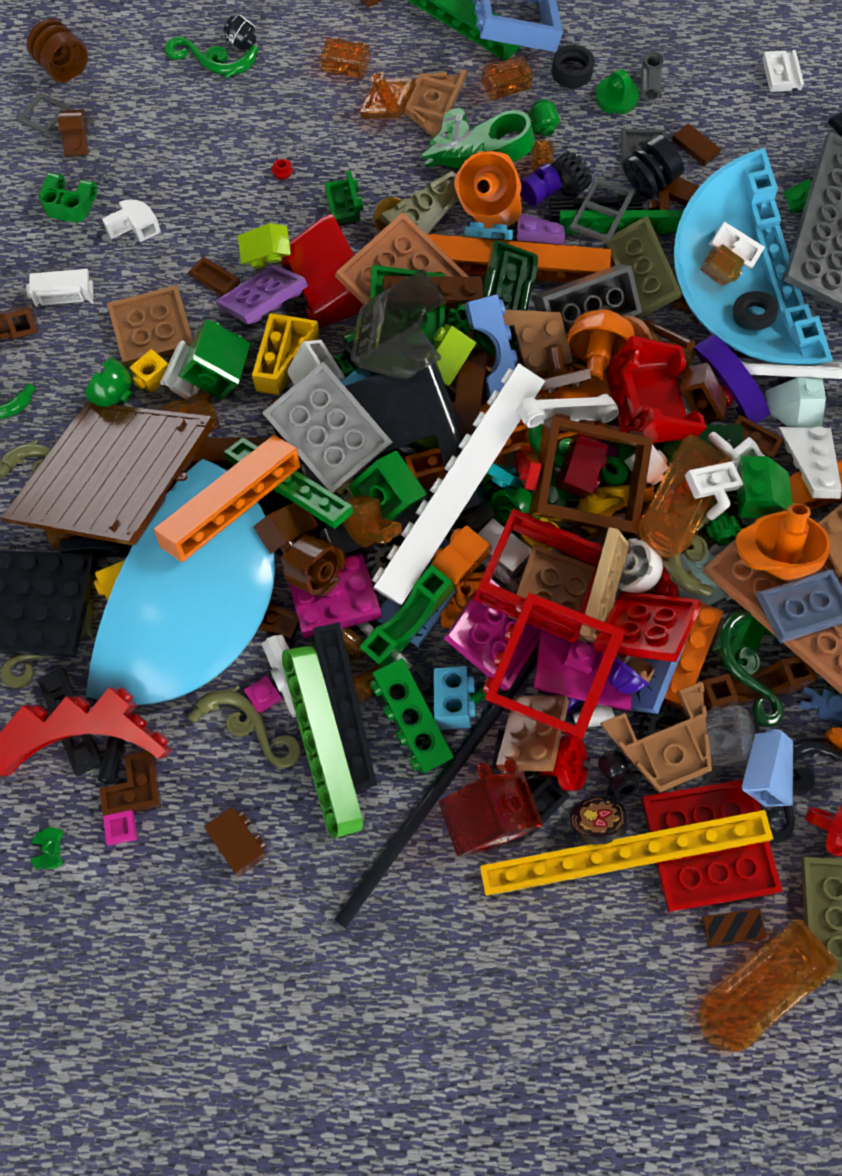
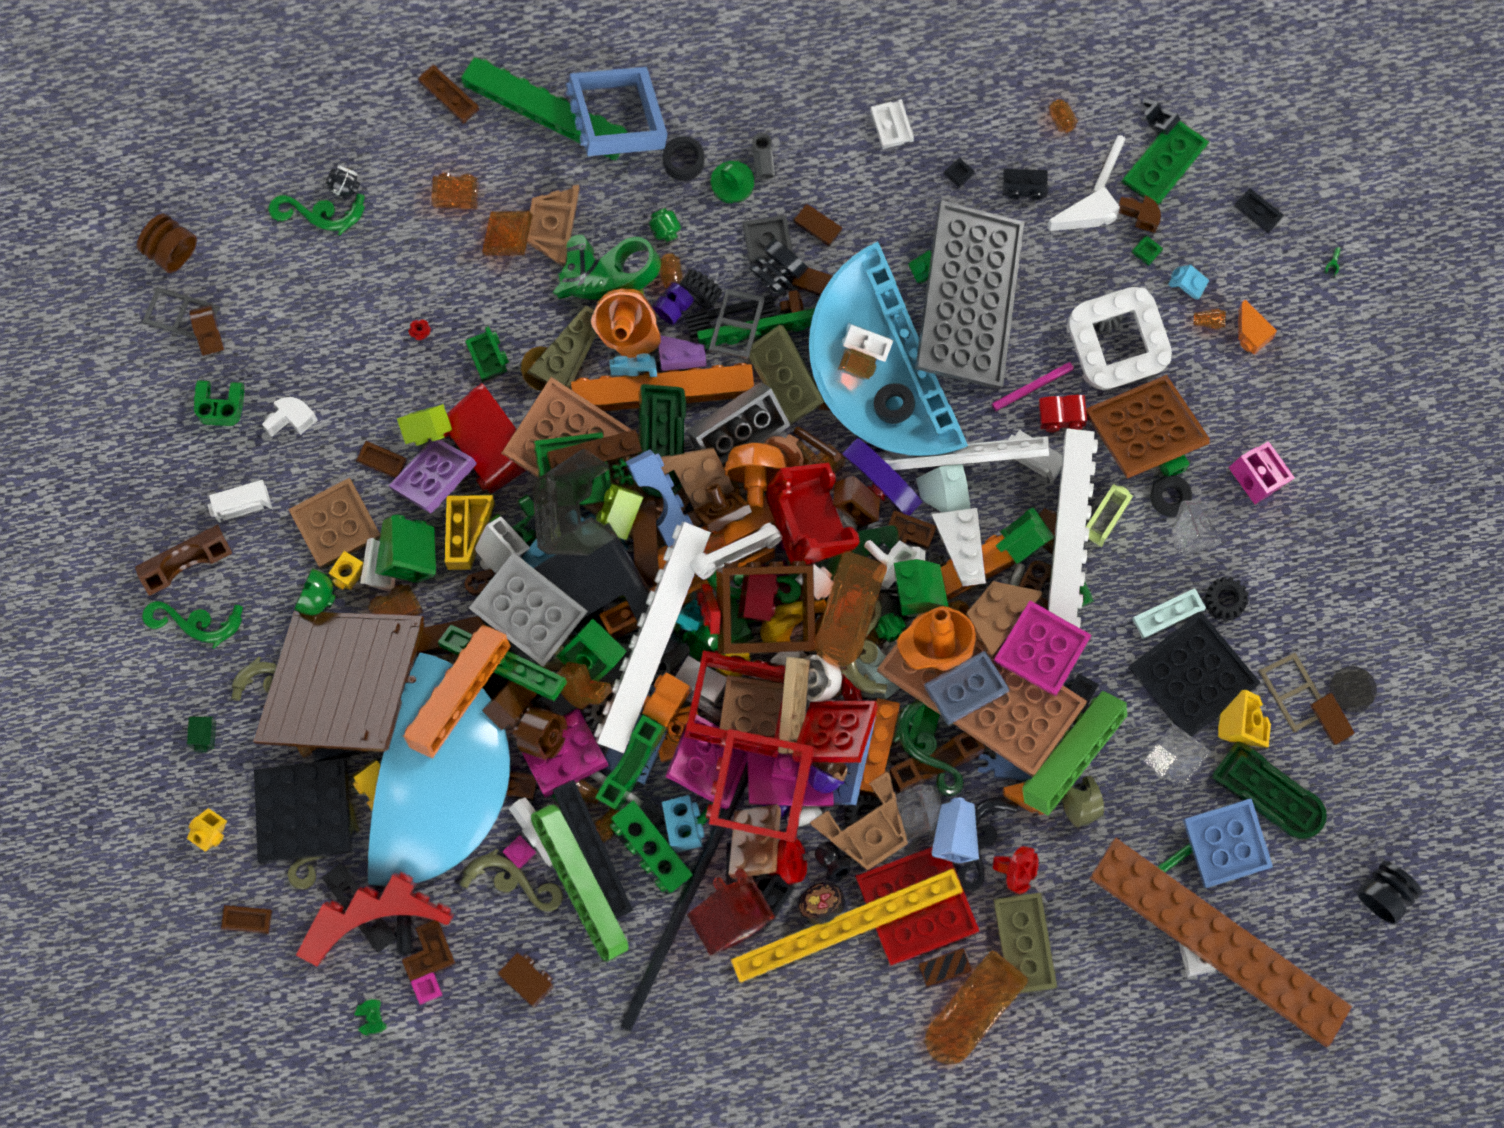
camera: 10 degrees left, 5 degrees up
clear orange brick [481,56,533,101] -> none
white plate [684,461,743,520] -> none

